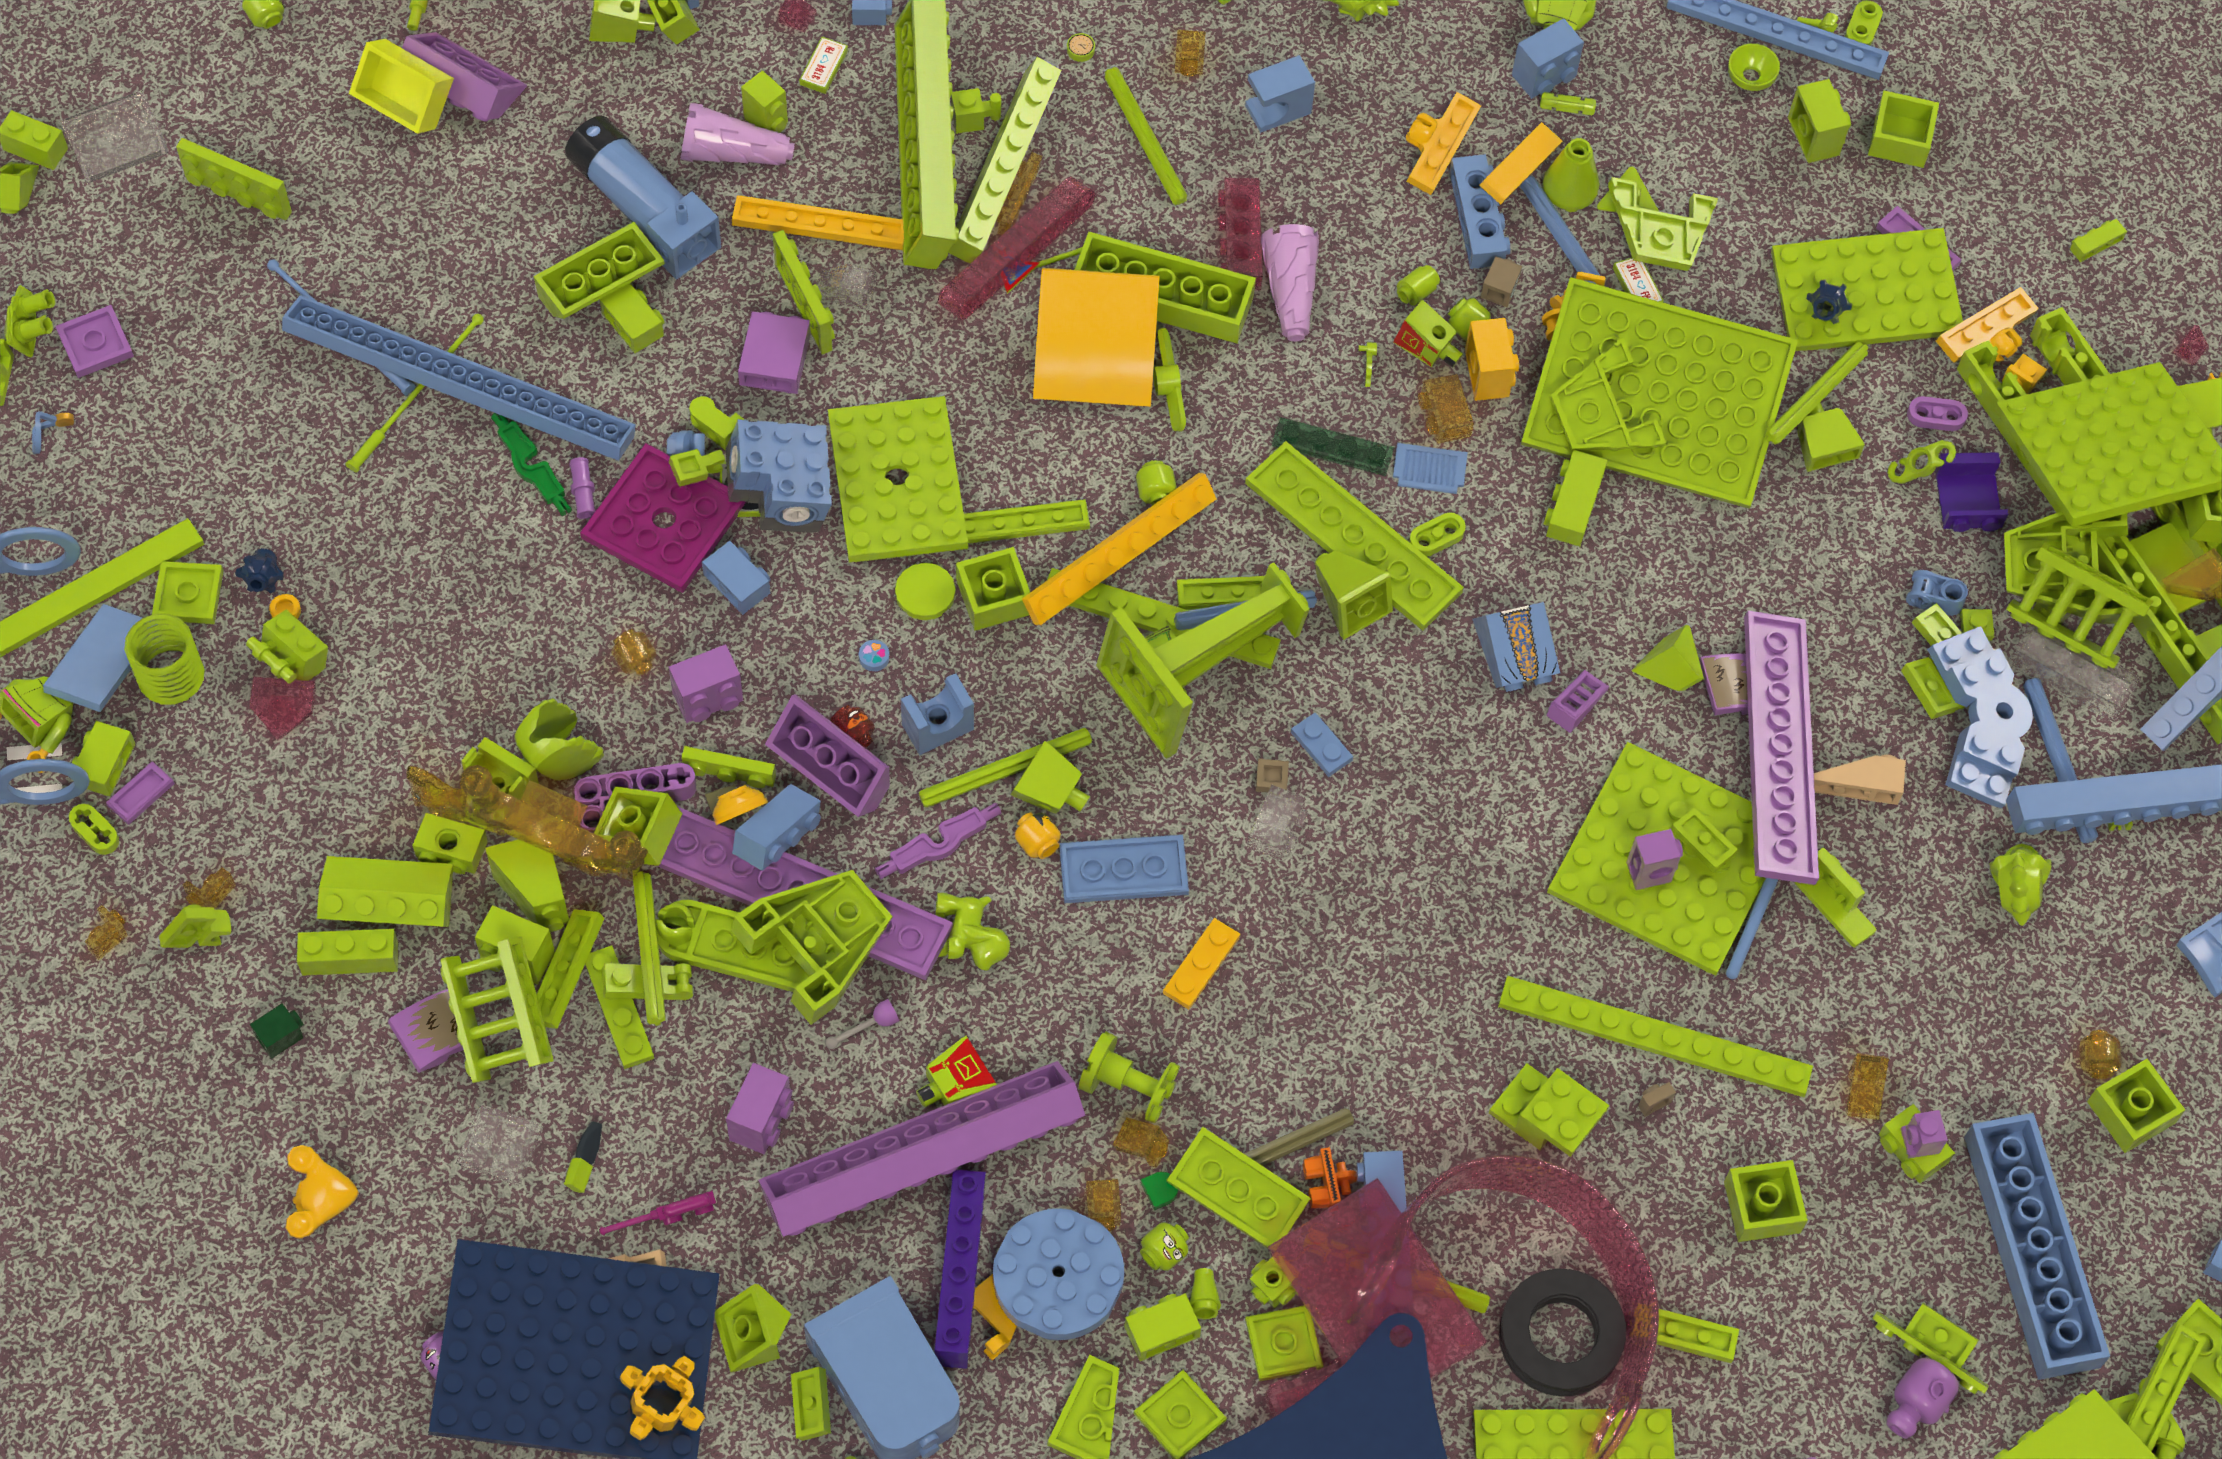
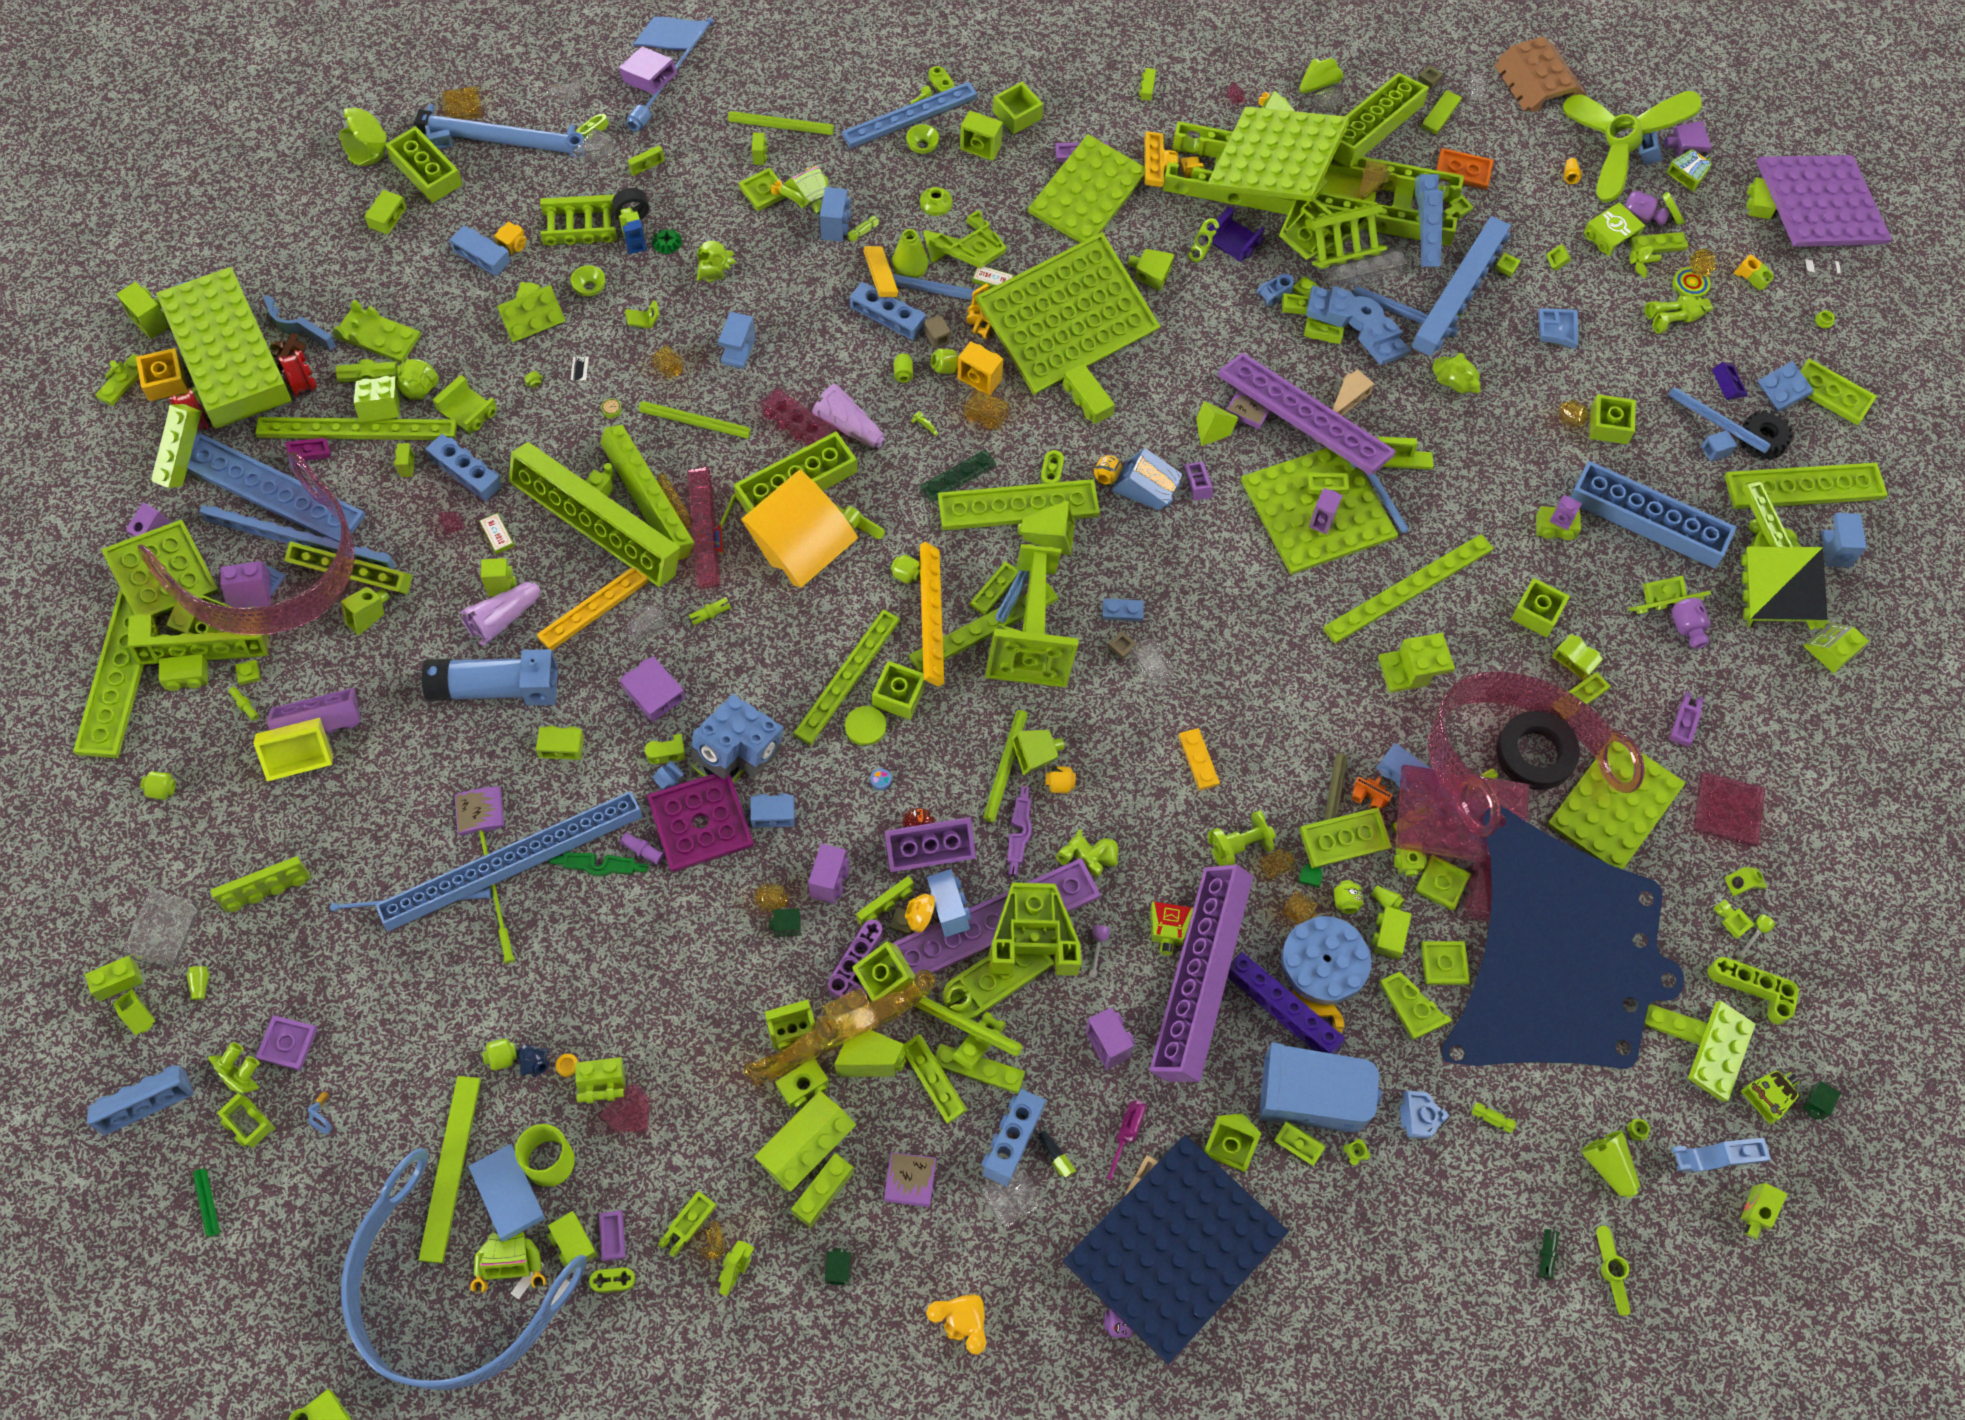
camera: 50 degrees left, 0 degrees up
clear yellow bracket [85,905,128,961] -> none
lime plate [152,561,224,624] -> none
lime fence [441,937,554,1083] -> none
lime piece [475,905,555,985] -> none
lime animal [514,698,604,780] -> none
lime slope [533,222,665,319] -> none
yellow piece [620,1356,705,1440] -> none
lime plate [669,449,725,487] -> none
lime plate [772,230,835,355] -> none
lime plate [828,396,968,563] -> none
medium blue piece [901,673,974,755] -> none
medium blue tile [1059,835,1189,903] -> none
lime torso [1393,300,1463,368] -> none
medium blue window [1393,443,1468,494] -> none
yellow plate [1406,92,1481,195] -> none
lime wing [1550,338,1666,451] -> none
dark tan plate [1638,1082,1676,1117] -> none
lime axle [1766,341,1869,444] -> none
dark blue rock [1806,279,1853,324] -> none
clear yellow slope [1846,1053,1889,1120] -> none
medium lavender plate [1907,396,1968,431] -> none
none -> lime cone [186,966,210,1000]
none -> slope [455,786,504,836]
none -> lime head [482,1038,517,1071]
none -> lime hinge [658,1190,717,1257]
none -> lime pin [688,597,731,626]
none -> dark green brick [769,908,801,937]
none -> lime piece [919,187,953,216]
none -> medium blue brick [981,1089,1046,1187]
none -> yellow head [1094,455,1122,485]
none -> lime brick [1552,634,1603,681]

